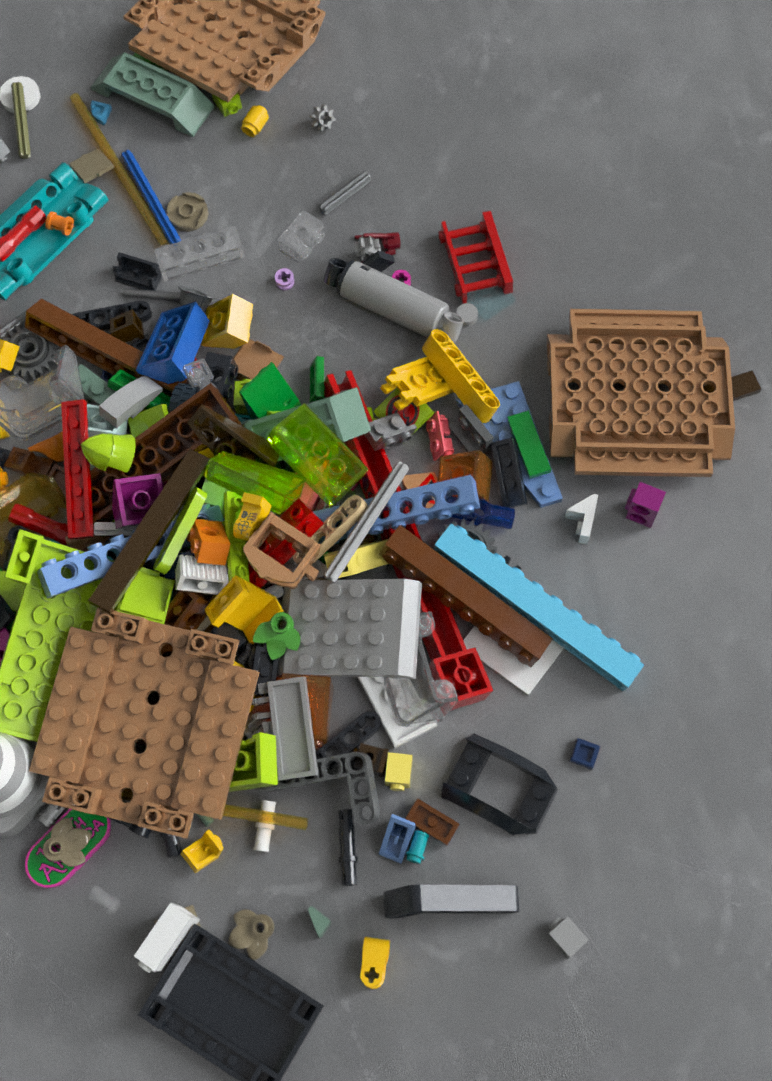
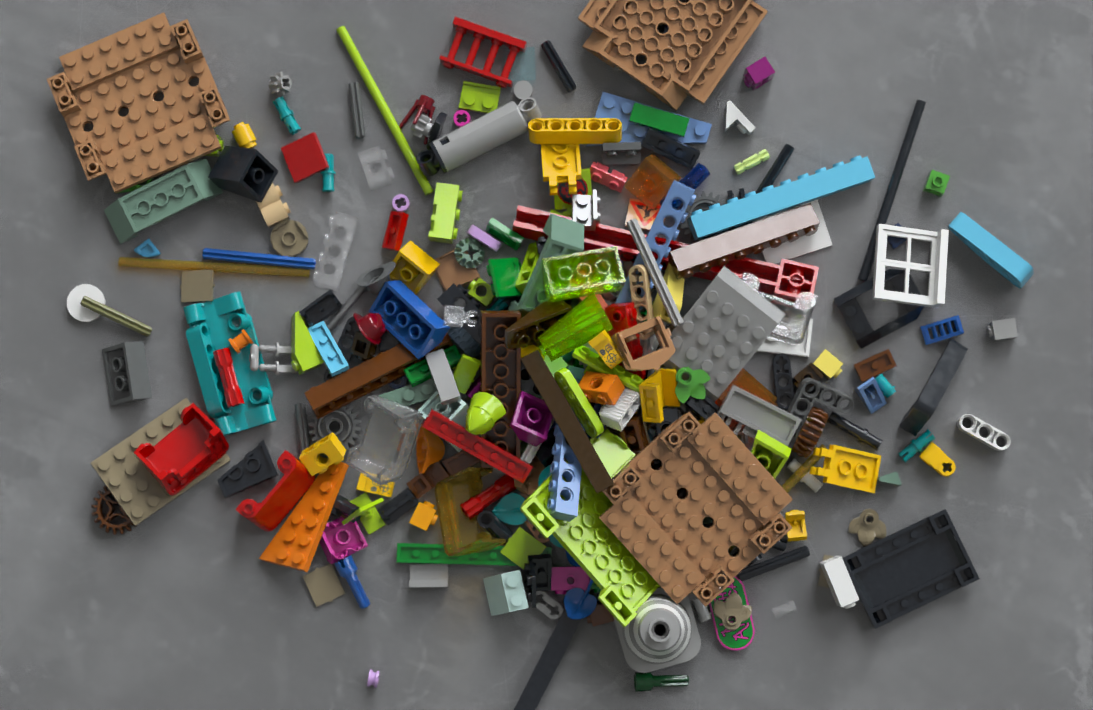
camera: 60 degrees left, 15 degrees up
none -> black slope [208,146,278,202]
none -> light grey piece [249,342,298,375]
none -> tan brick [256,182,291,228]
none -> teal pin [272,96,301,135]
none -> red tile [281,132,329,183]
none -> lime slope [291,311,323,375]
none -> medium azure plate [307,321,349,377]
none -> teal axle [321,153,336,192]
none -> lime piece [336,26,434,196]
none -> dark red piece [353,313,386,345]
none -> red plate [382,211,409,251]
none -> lime wedge [428,182,463,244]
none -> sand green gear [454,238,485,268]
none -> lime plate [459,81,501,114]
none -> lavender beam [467,225,502,252]
none -> black axle [541,40,576,92]
none -> yellowish green axle [734,149,770,174]
none -> black axle [737,546,810,581]
none -> black axle [756,144,794,194]
none -> reddish brown gear [792,406,828,458]
none -> yellow tile [809,444,881,493]
none -> black piece [858,100,926,282]
none -> white window [872,224,949,308]
none -> teal pin [898,429,935,463]
none -> blue slope [920,315,964,345]
none -> bright green brick [923,170,950,197]
none -> medium azure beam [948,212,1034,289]
none -> white beam [957,414,1011,451]

